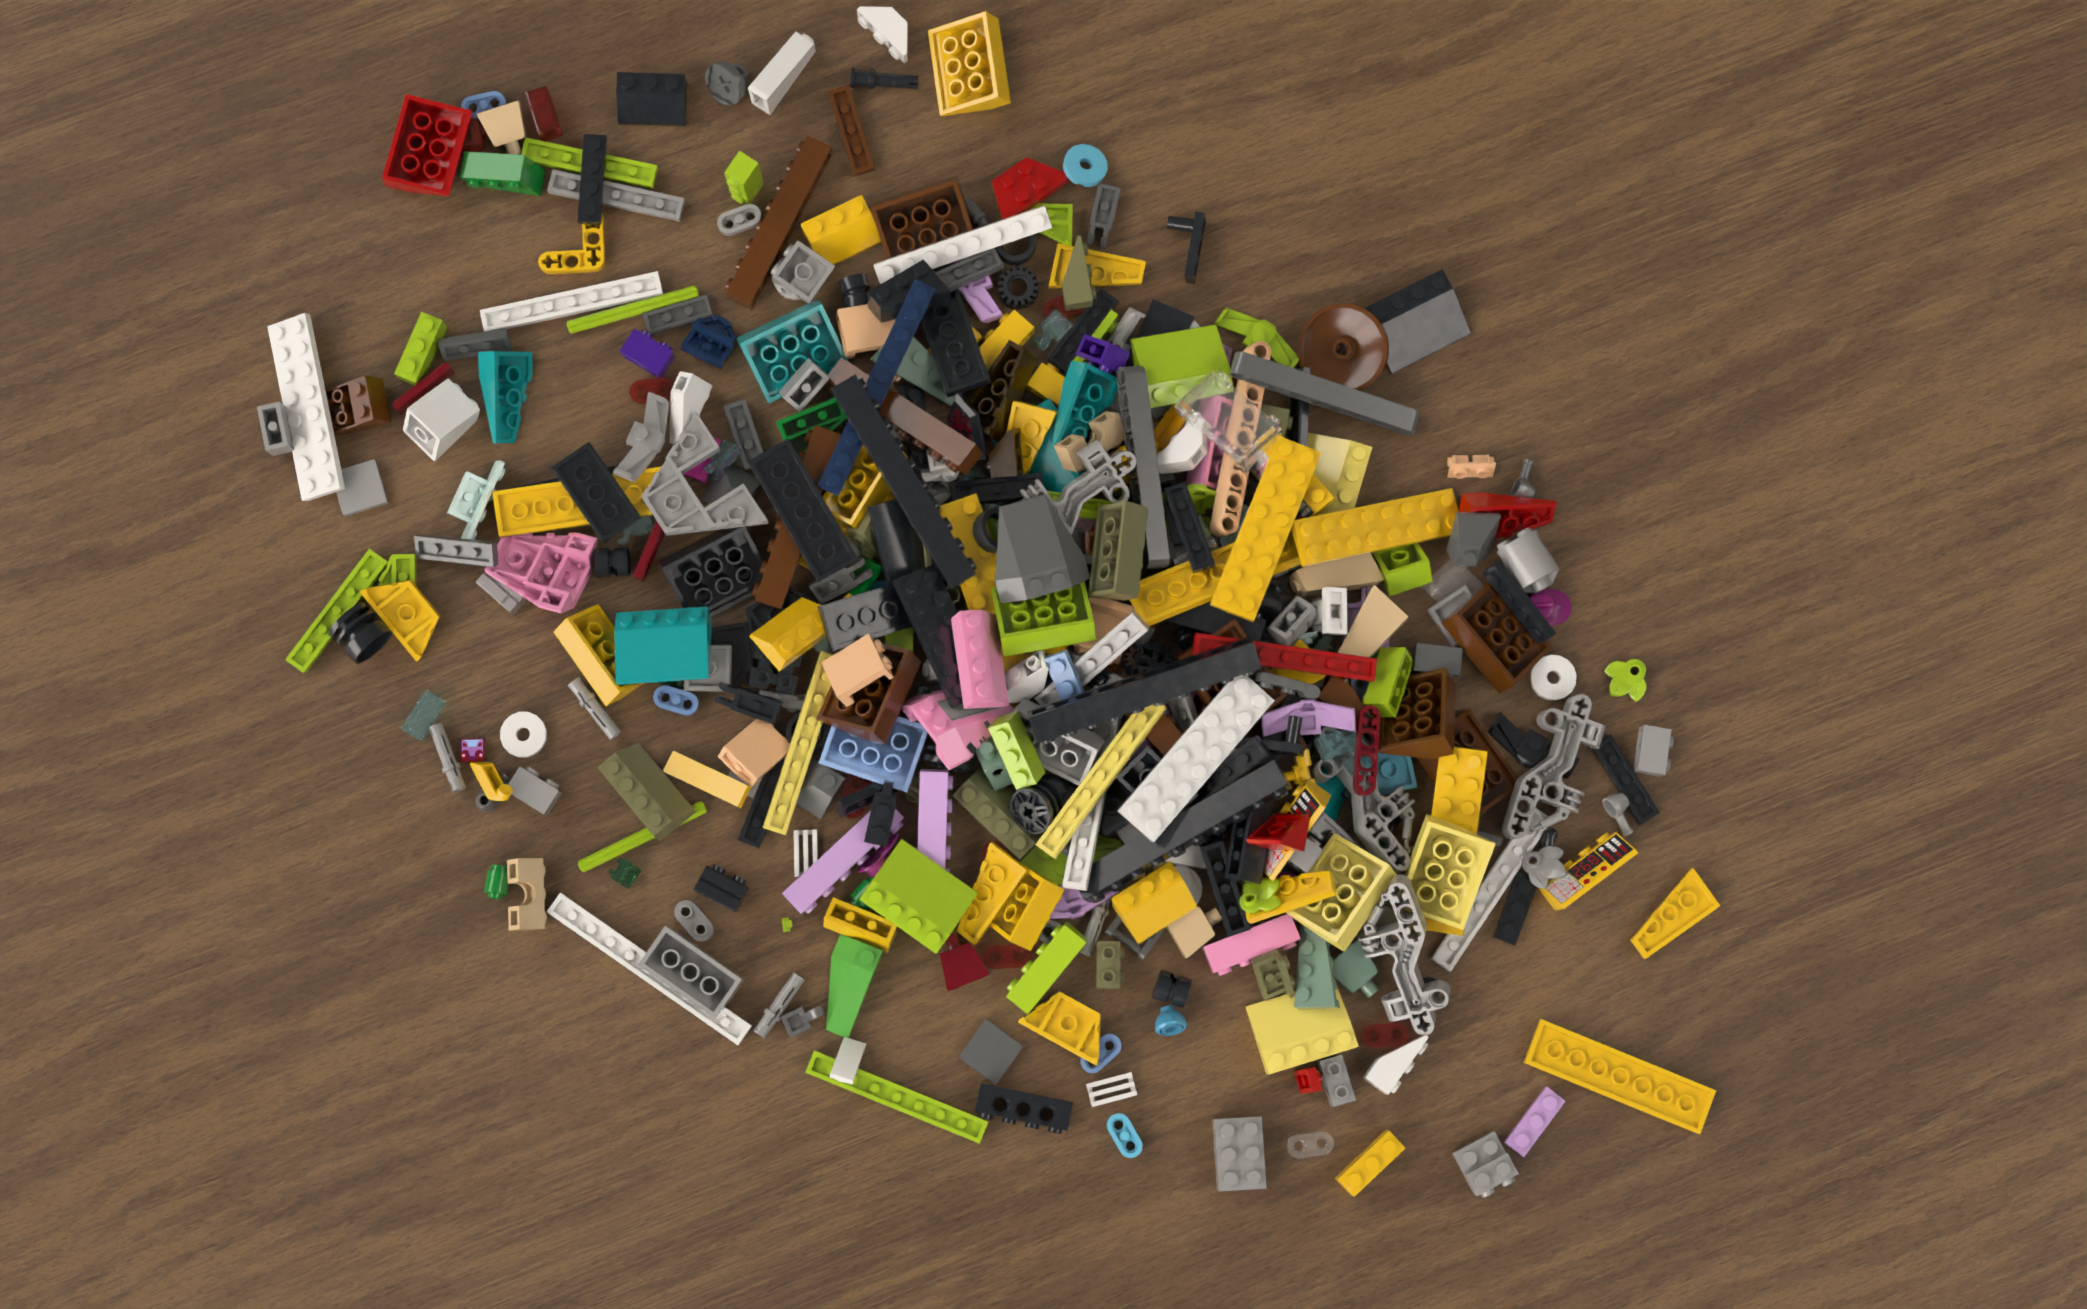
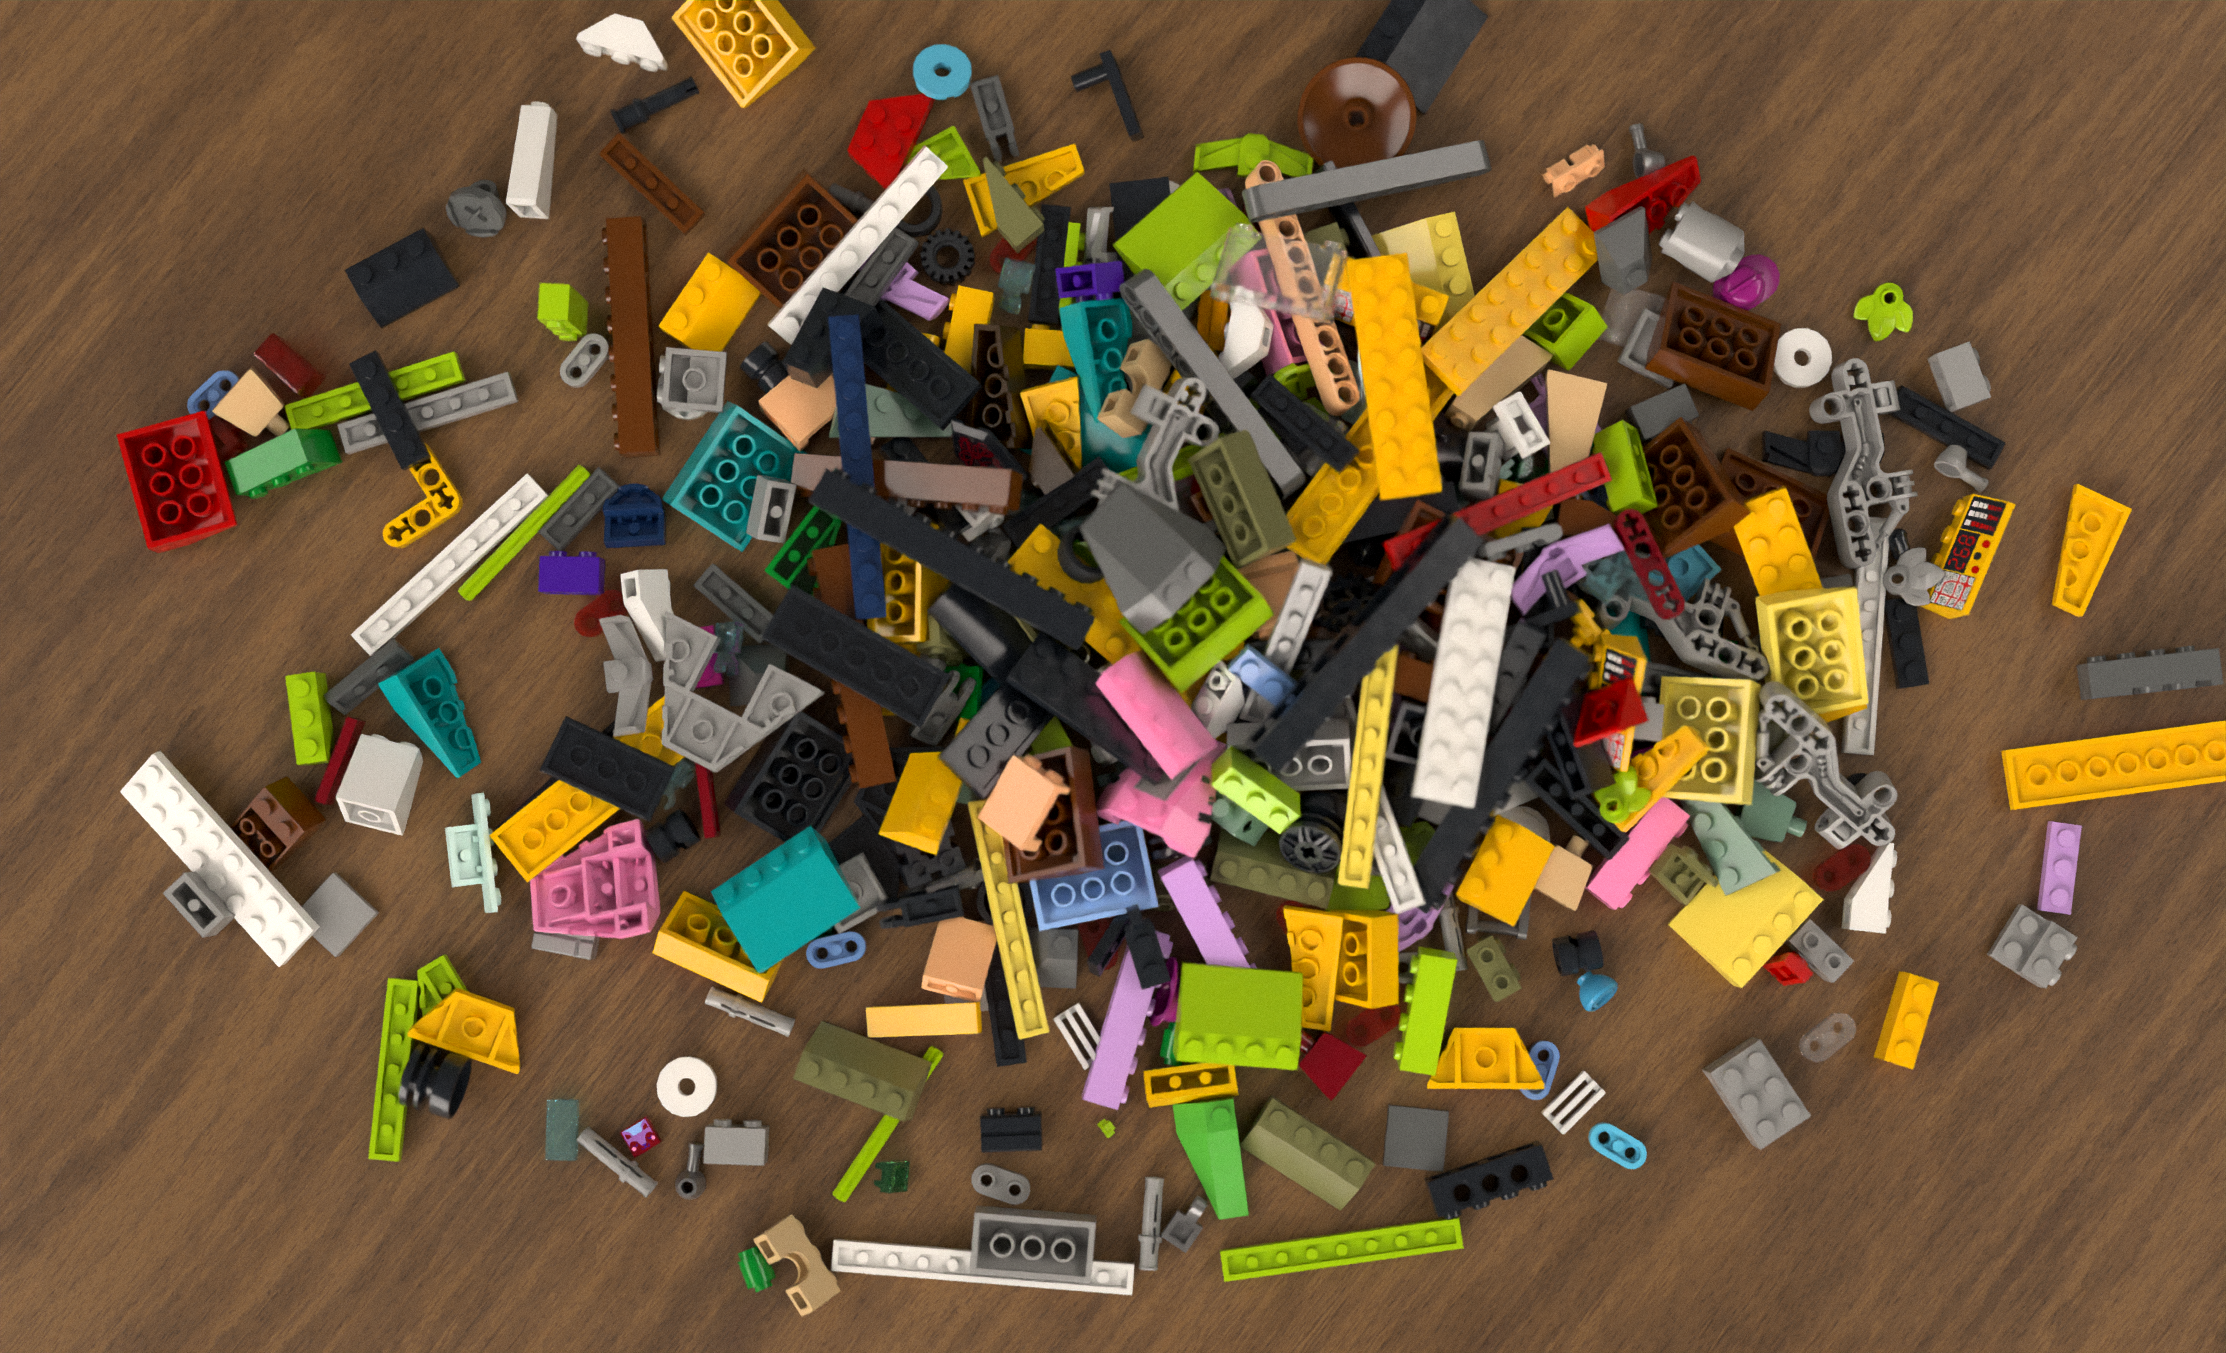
camera: 20 degrees left, 5 degrees up
plate [414,534,499,567] -> none
yellow piece [470,761,513,801] -> none
white slope [830,1037,866,1084] -> none
black plate [1482,561,1556,645] -> none
none -> olive slope [1240,1095,1375,1211]
none -> dark grey wedge [2077,646,2224,700]

